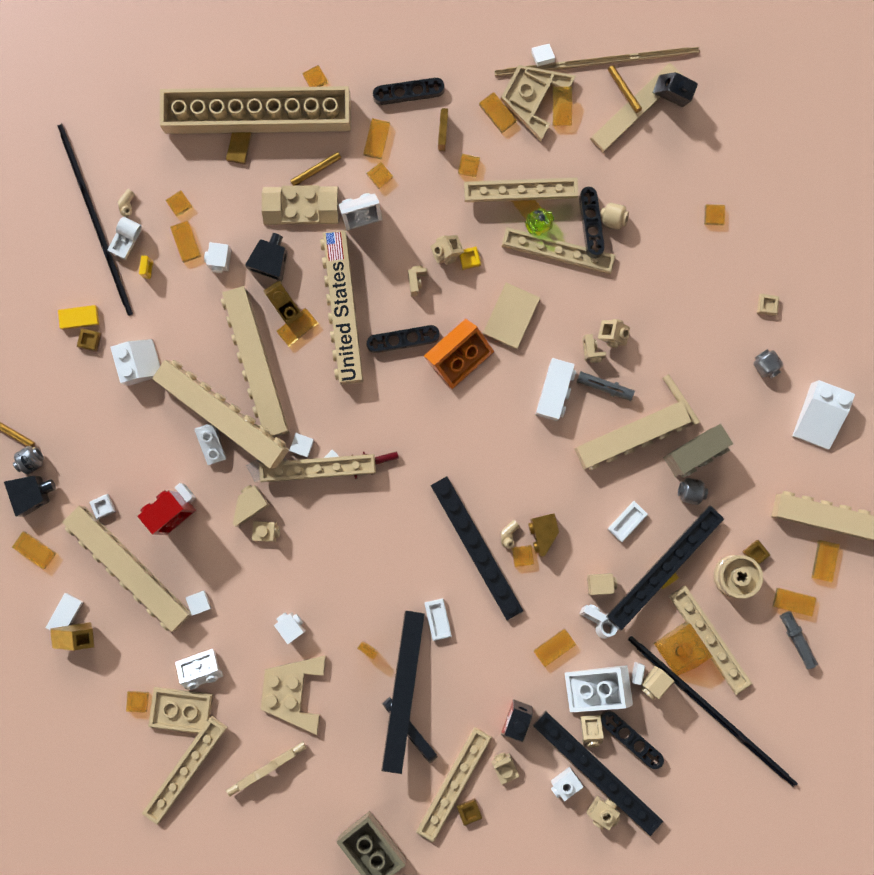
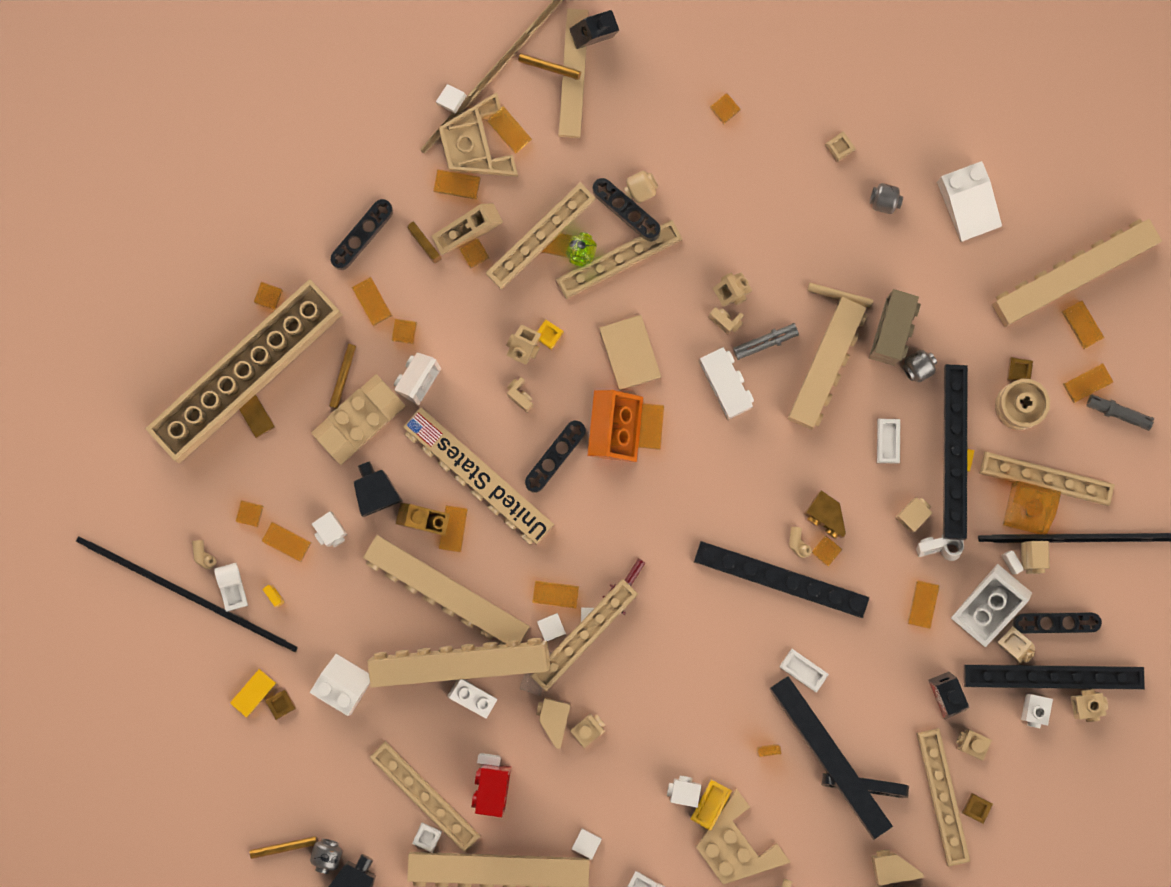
camera: 40 degrees left, 0 degrees up
none -> tan tile [369,741,481,852]
none -> tan slope [432,203,503,255]
none -> clear yellow tile [532,581,579,609]
none -> clear yellow tile [638,404,664,450]
none -> yellow tile [690,779,732,831]
none -> tan slope [871,849,924,886]

